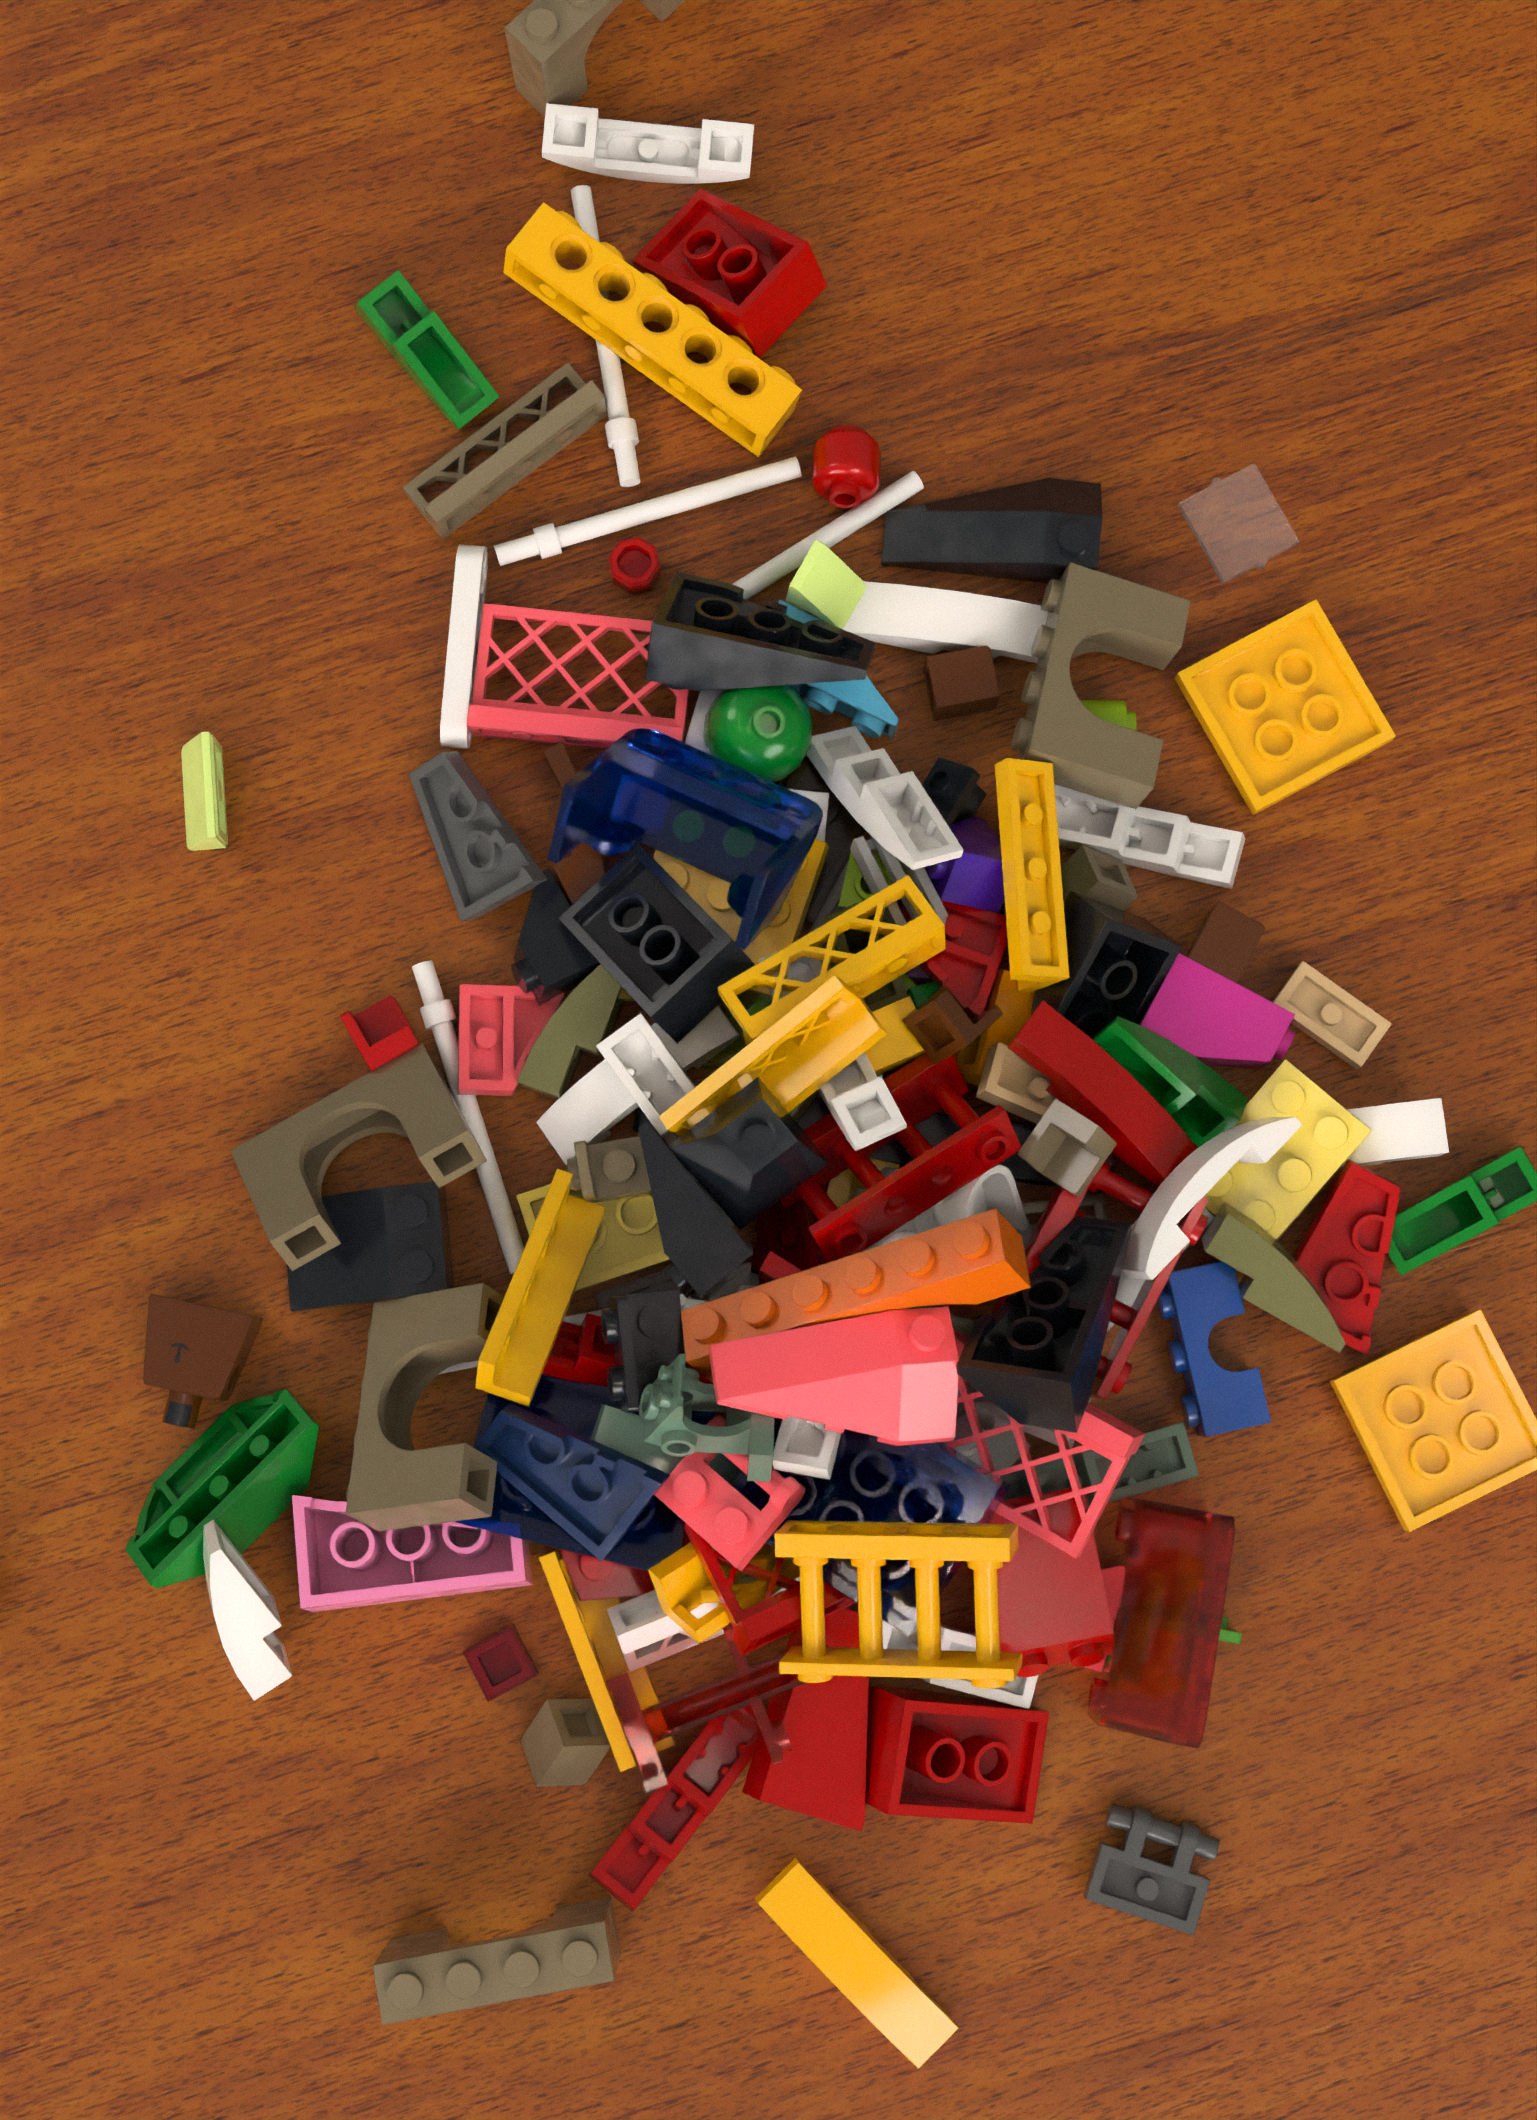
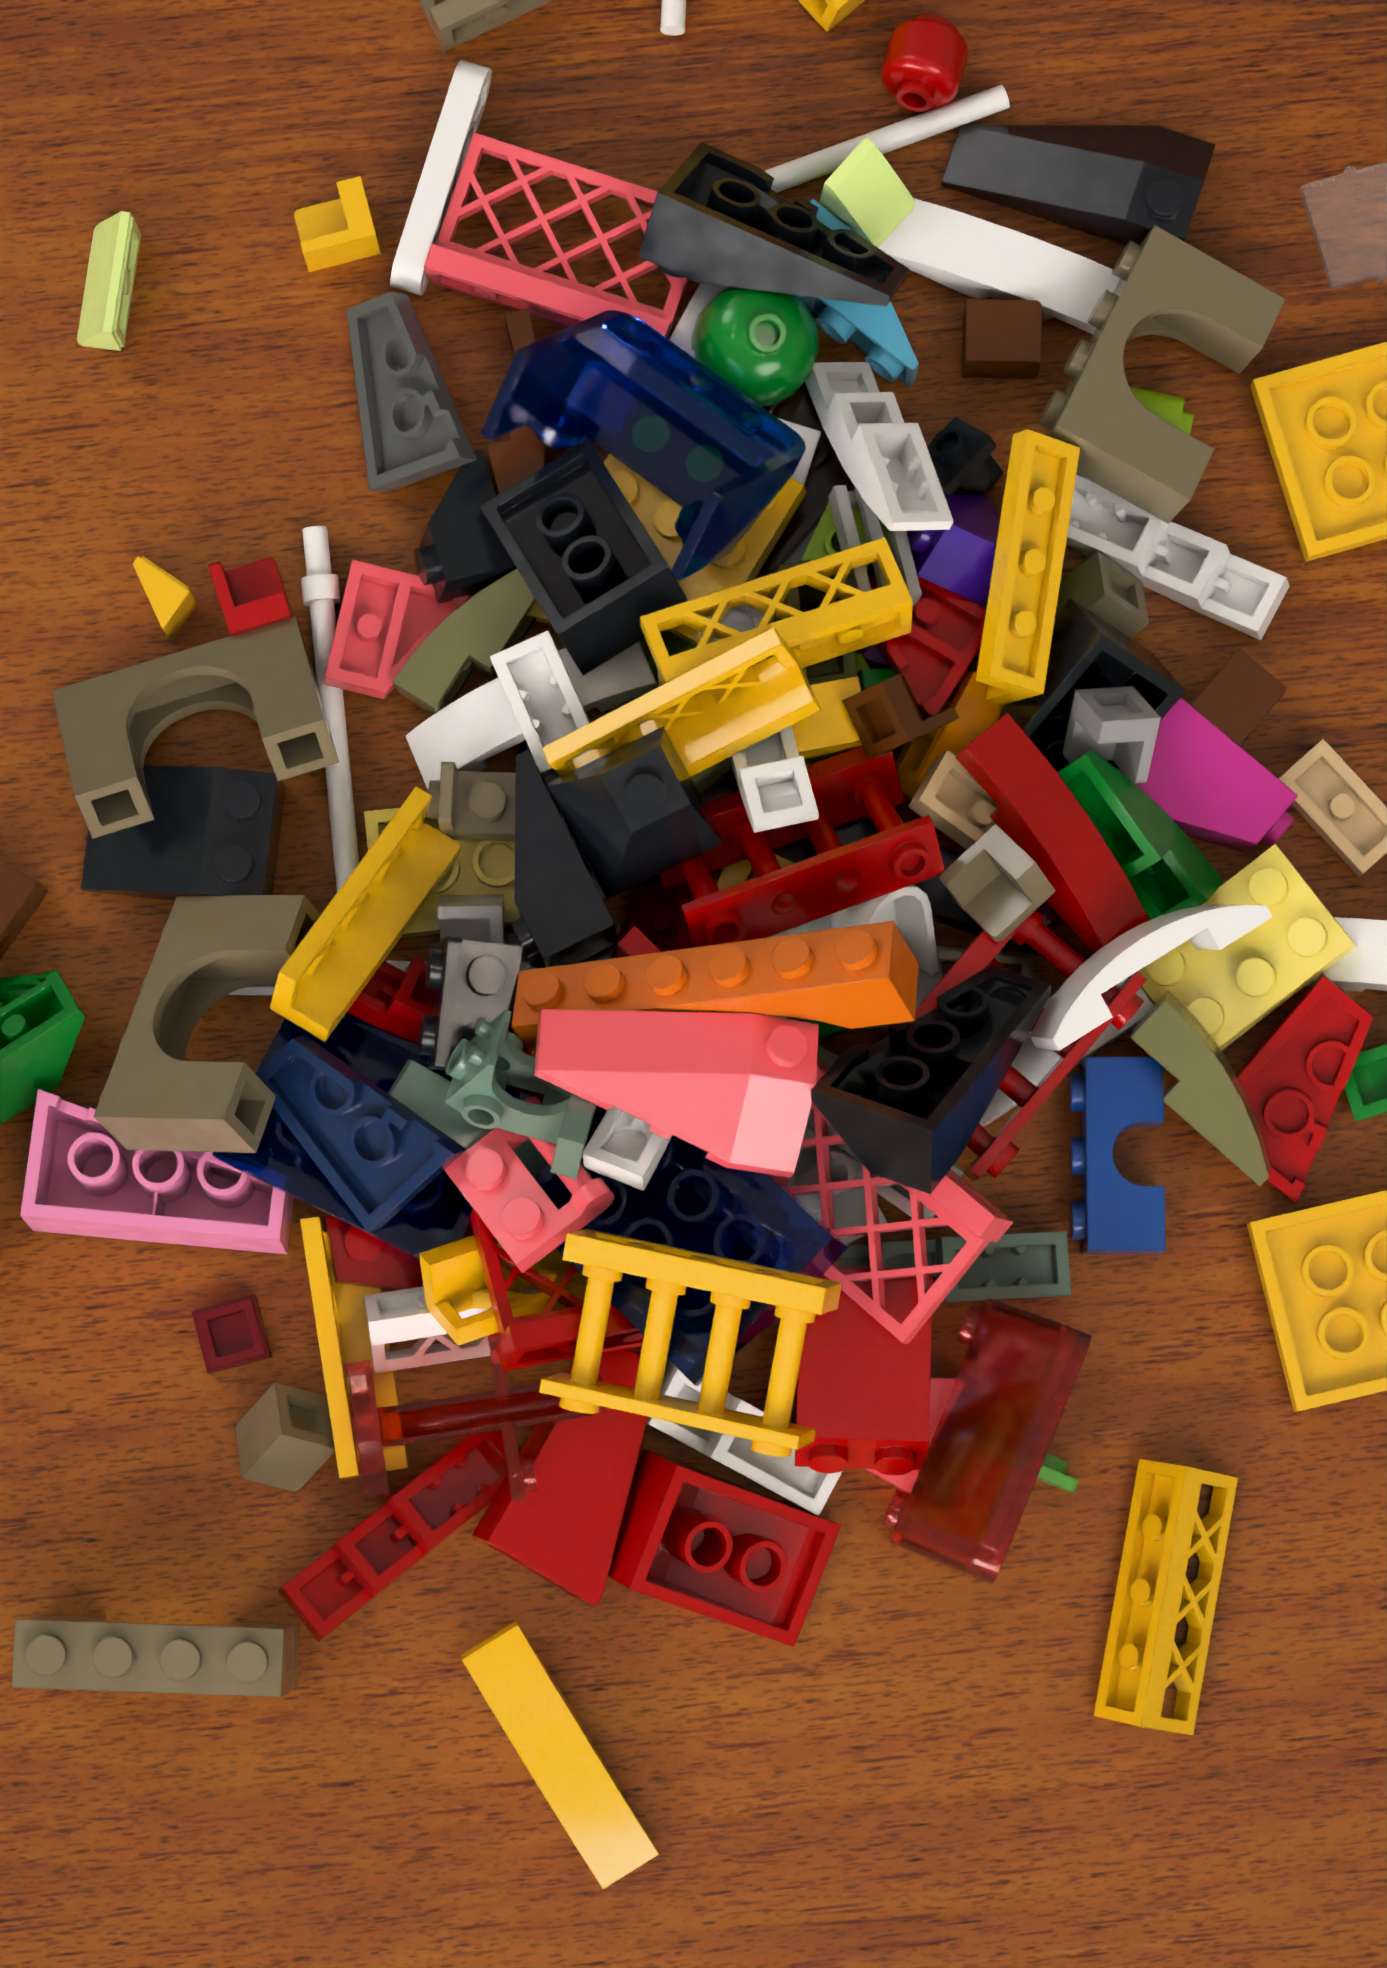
camera: 15 degrees right, 0 degrees up
white bar [494,456,802,566] -> none
red tile [608,537,661,594] -> none
dark grey plate [1083,1803,1219,1935] -> none
none -> yellow slope [133,556,198,641]
none -> yellow panel [294,176,381,272]
none -> light grey panel [437,894,505,944]
none -> light grey panel [1063,686,1161,784]
none -> yellow fence [1093,1459,1238,1735]

